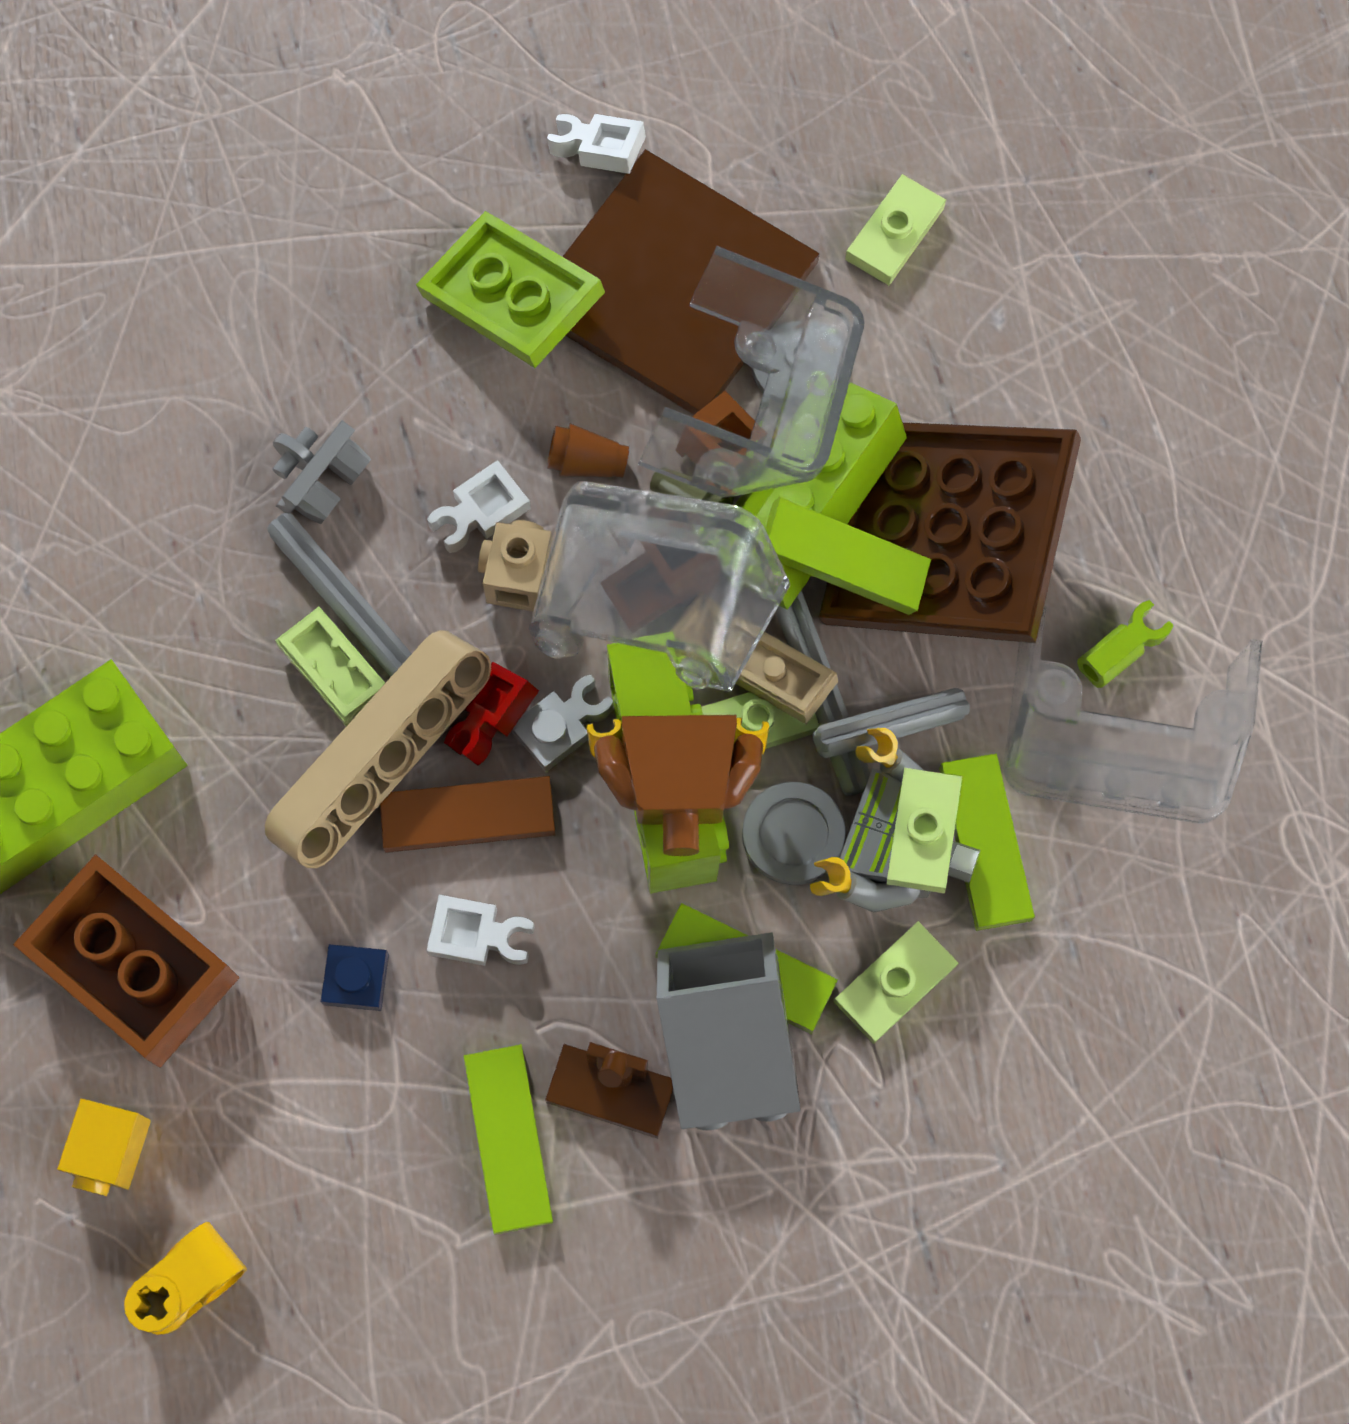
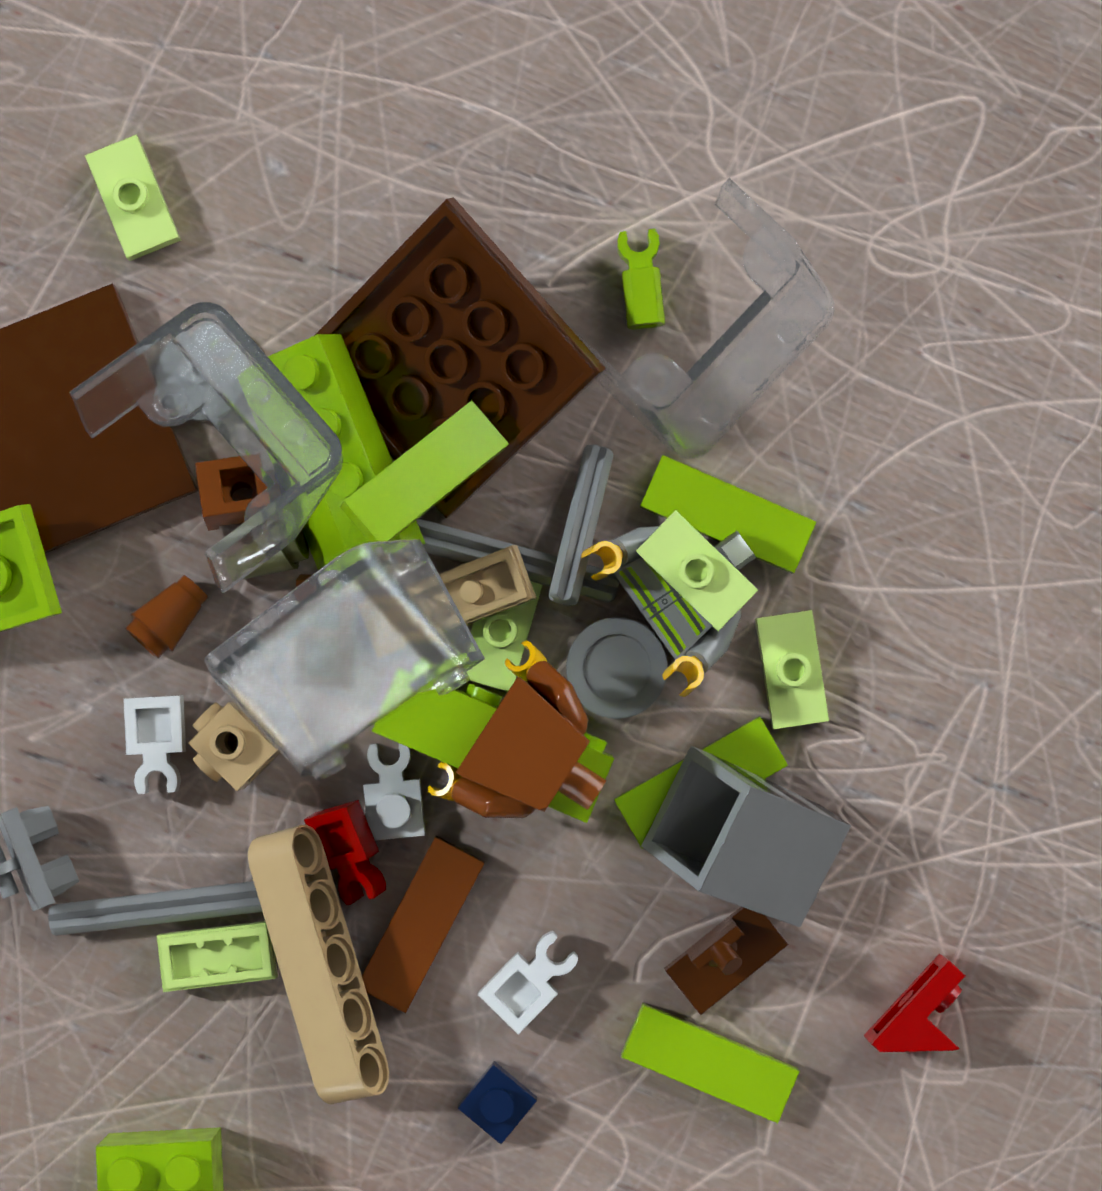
camera: 55 degrees left, 15 degrees up
none -> red slope [864,953,966,1052]

